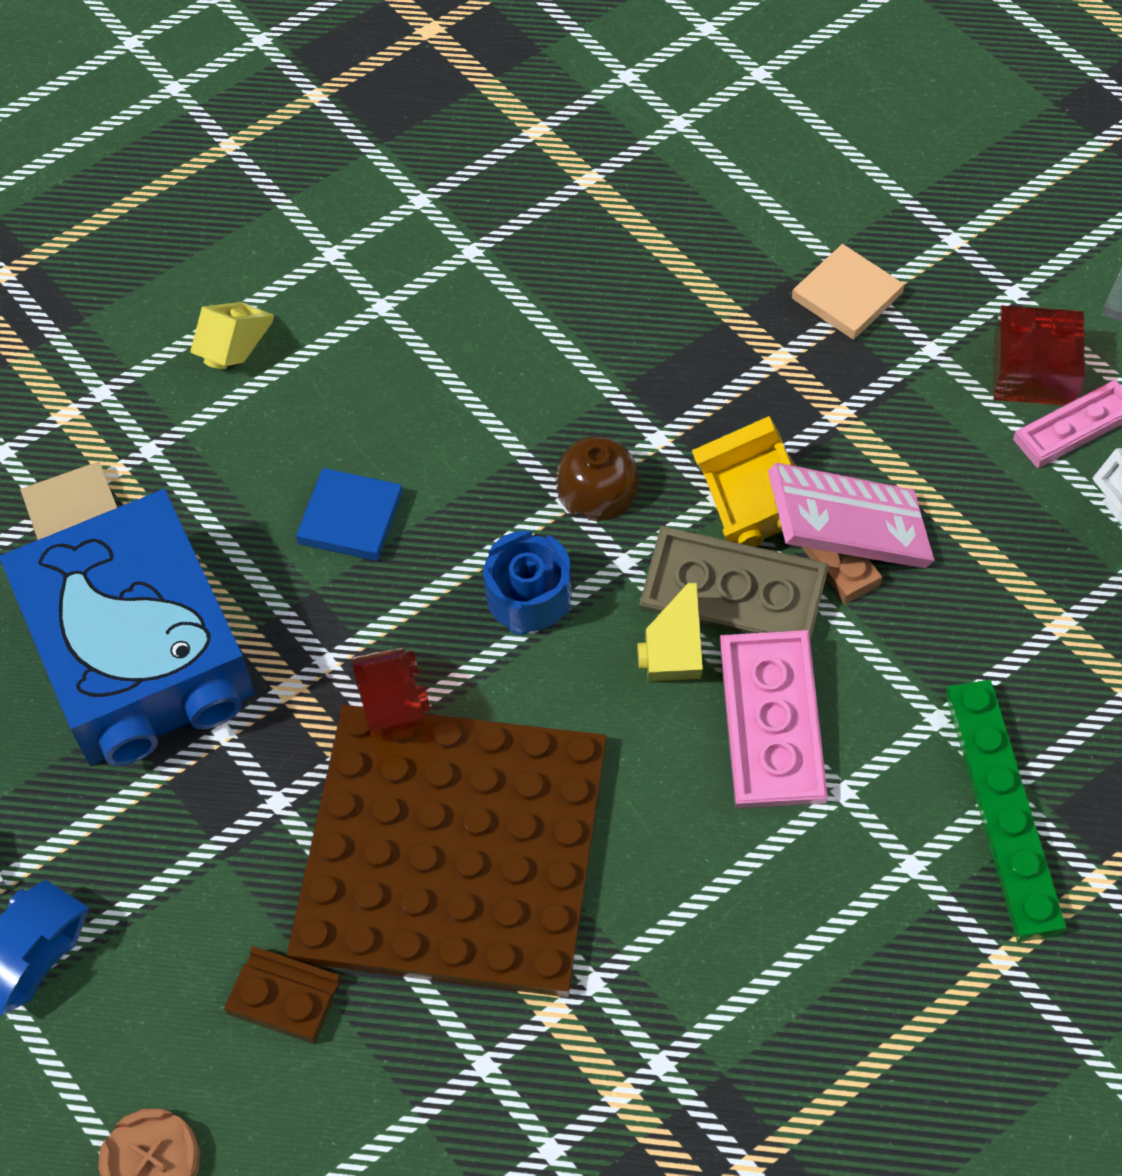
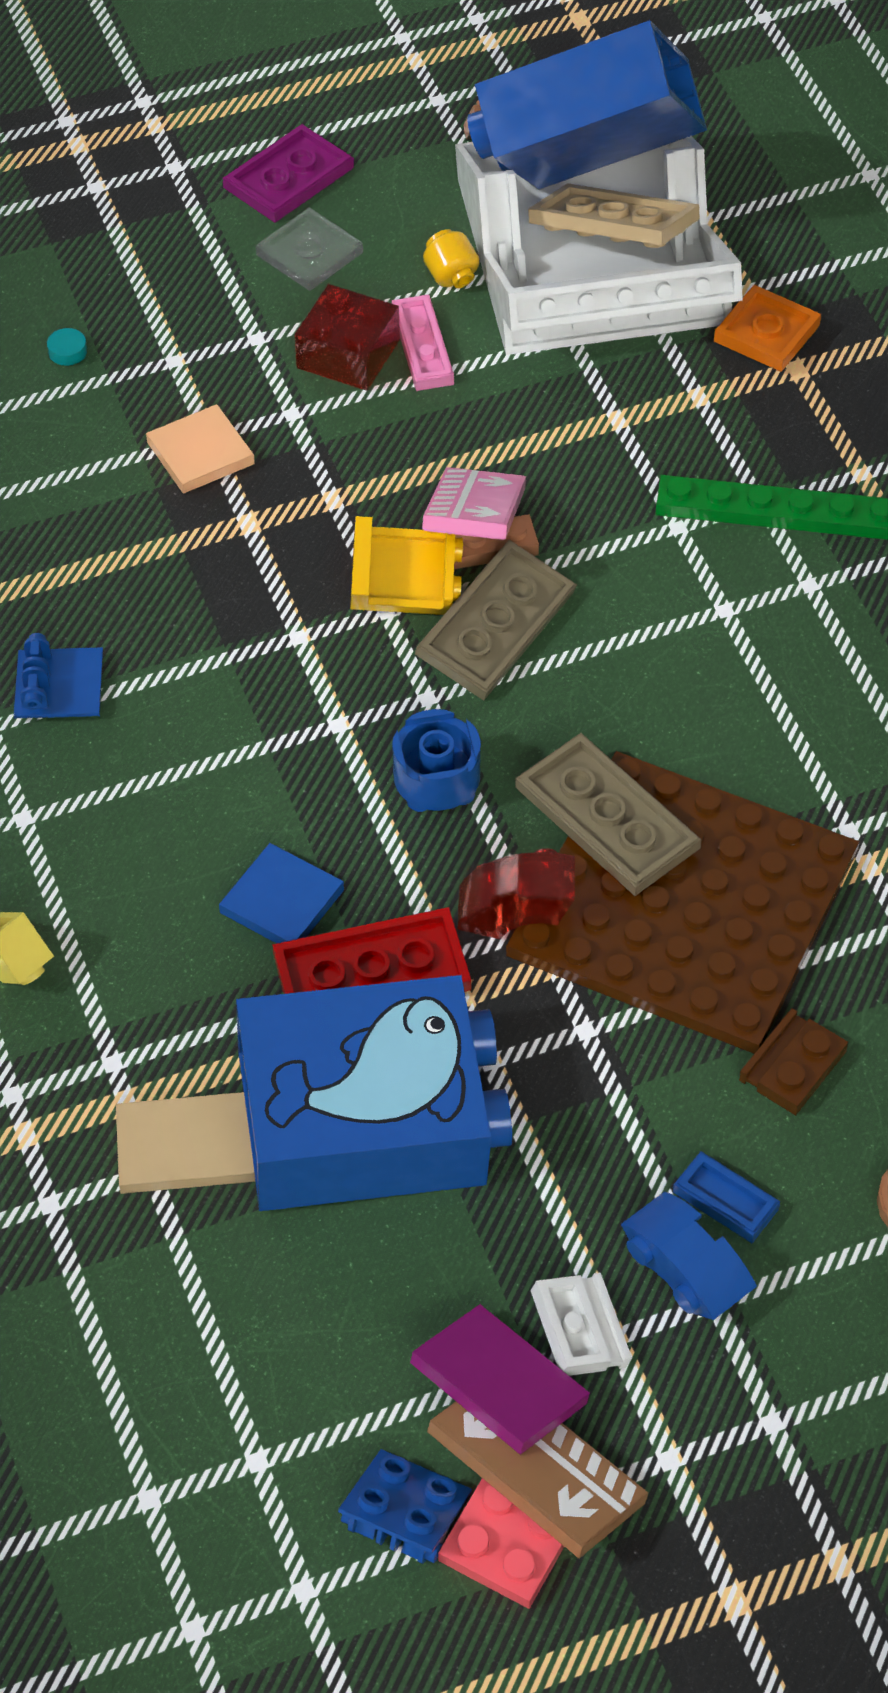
camera: 75 degrees left, 5 degrees down
reddish brown cylinder [555,436,639,522] -> none
light yellow slope [637,583,703,682] -> none
bright pink tile [720,630,828,809] -> none
none -> blue hinge [14,633,103,719]
none -> teal tile [47,328,87,366]
none -> red plate [272,907,471,994]
none -> dark tan tile [515,733,701,896]
none -> blue tile [673,1151,780,1243]

